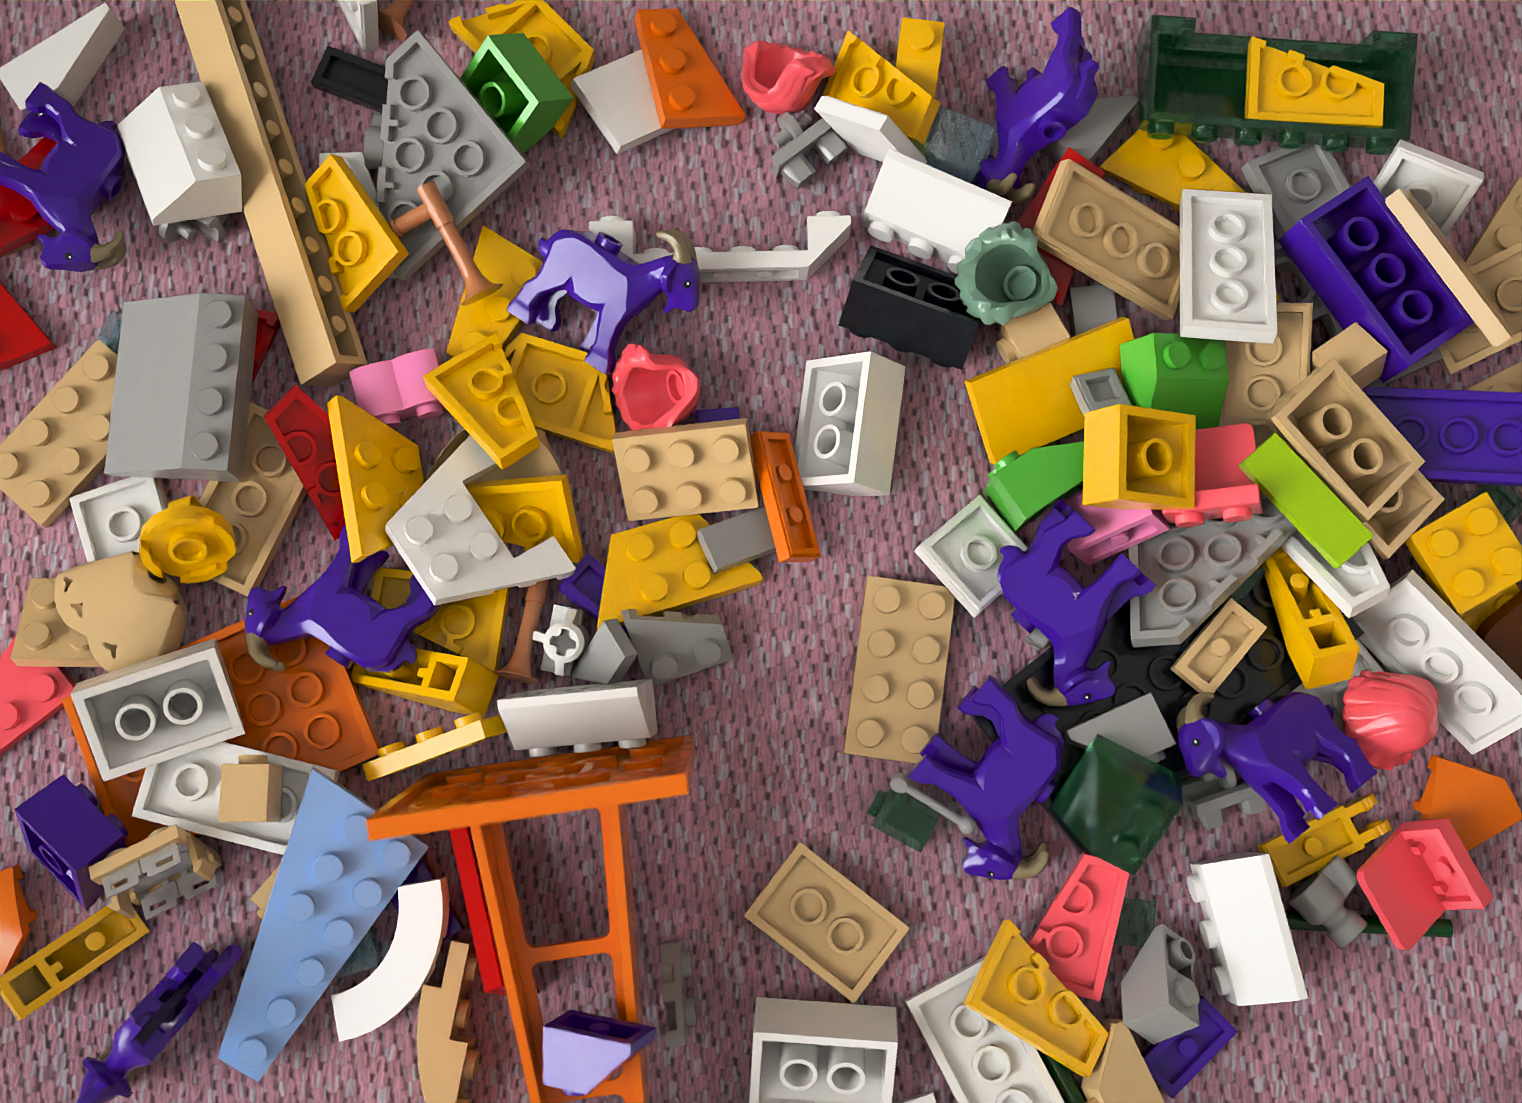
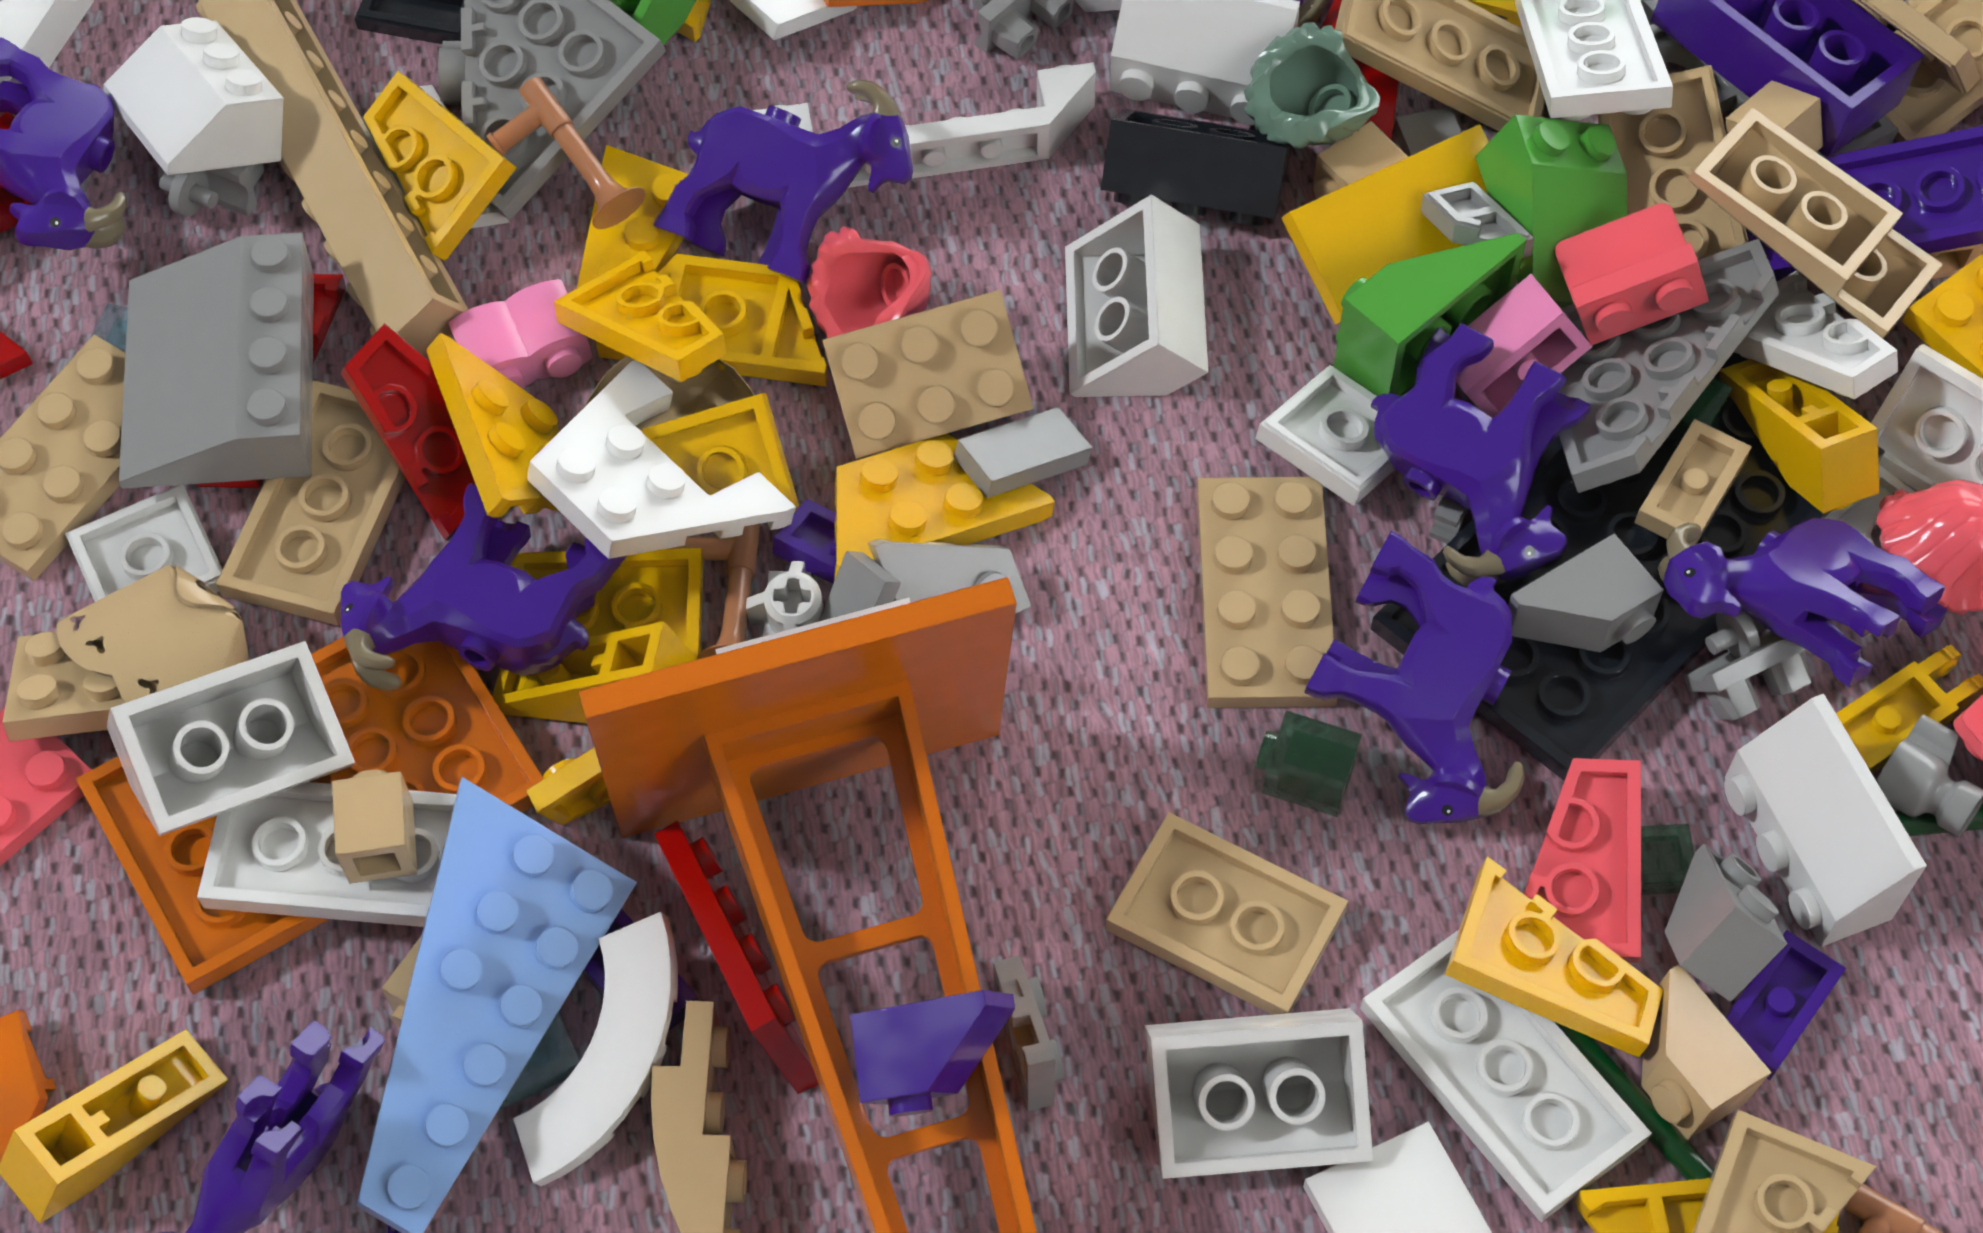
camera: 10 degrees left, 20 degrees down
dark purple slope [14,774,128,910] -> none
piece [88,824,222,920] -> none
yellow tile [139,495,236,584] -> none
orange tile [750,431,821,563] -> none
light grey hinge [890,773,977,834] -> none
clear green slope [1052,733,1183,876] -> none
yellow slope [1083,404,1196,510] -> none
lime tile [1238,432,1374,569] -> none

